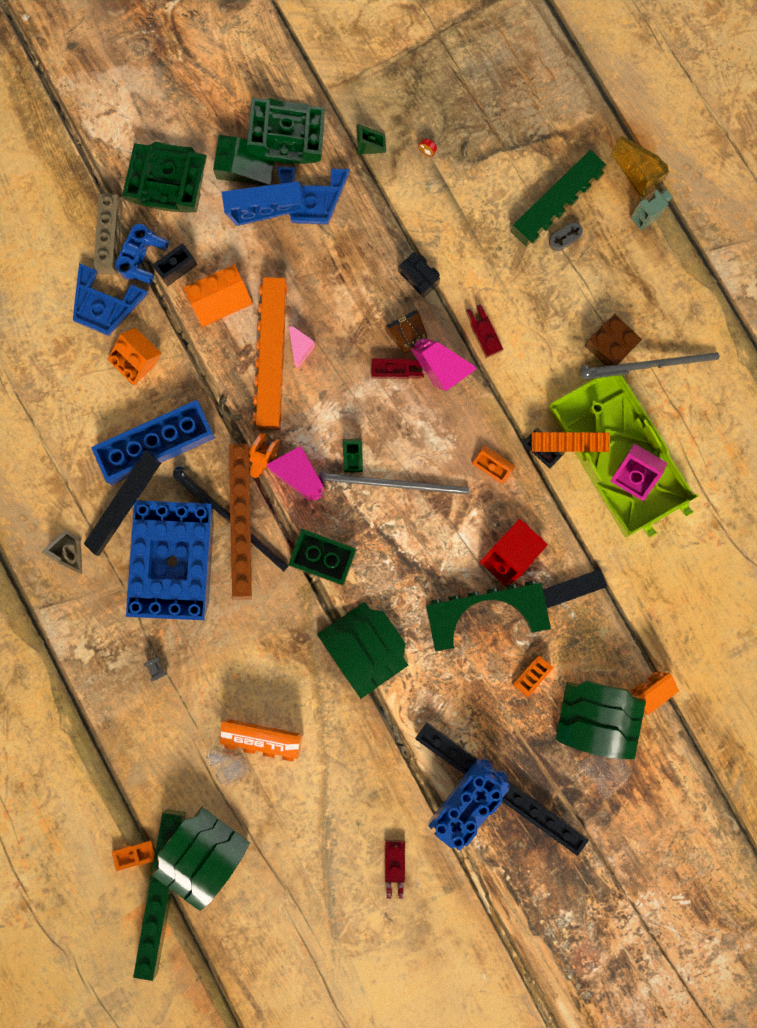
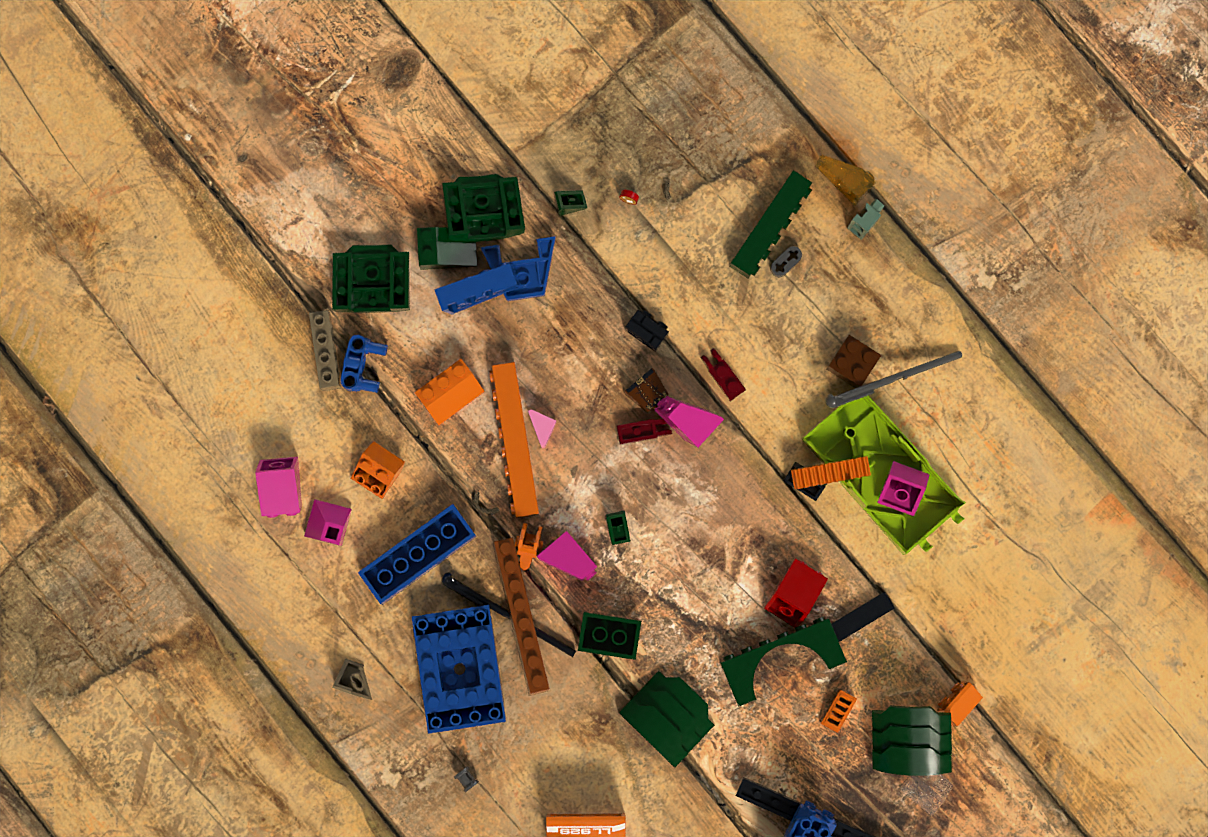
camera: 15 degrees left, 0 degrees up
blue wing [73,263,149,336] -> none
black tile [84,451,161,556] -> none
black brick [152,243,197,287] -> none
dark grey bar [319,470,469,495] -> none
orange slope [472,446,515,484] -> none
none -> dark pink slope [255,457,302,518]
none -> dark pink slope [304,499,352,546]

